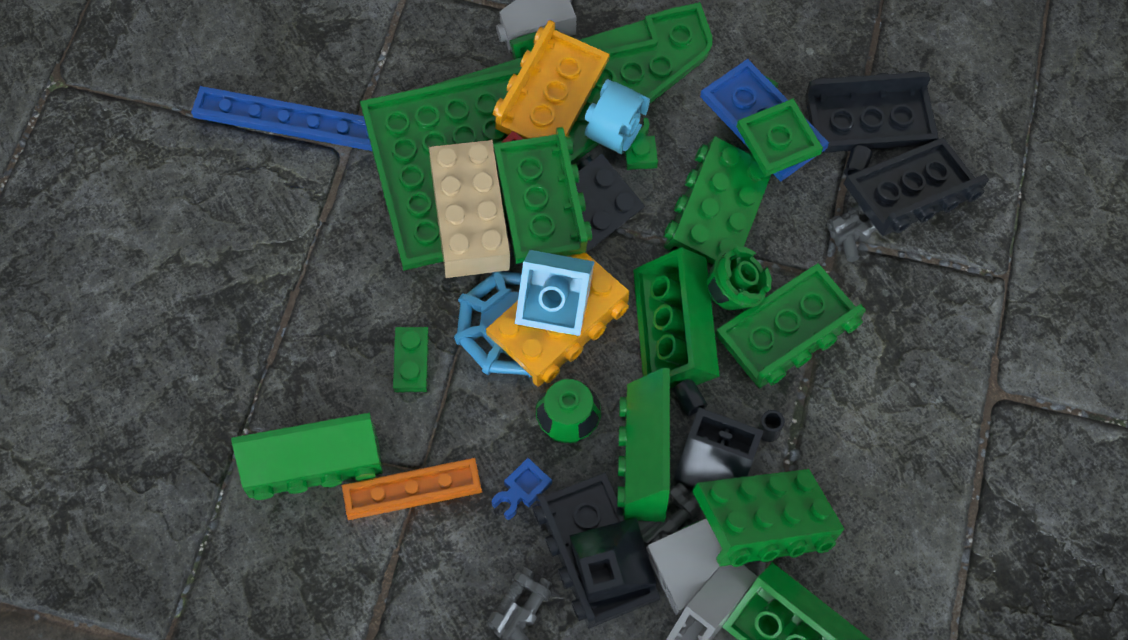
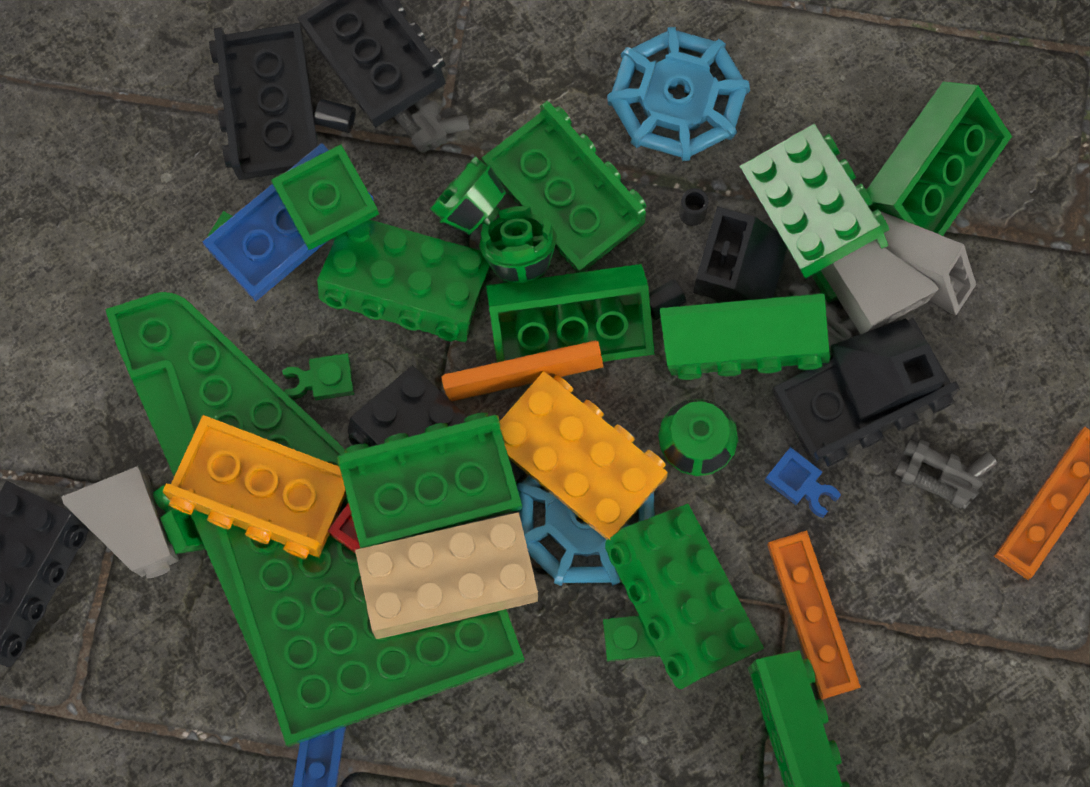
camera: 90 degrees left, 10 degrees up
medium azure slope [515,250,594,336] -> none
medium azure brick [584,79,650,154] -> none
none -> green cone [430,156,506,235]
none -> orange tile [441,340,604,401]
none -> green bracket [605,504,764,689]
none -> dark azure plate [607,27,750,161]

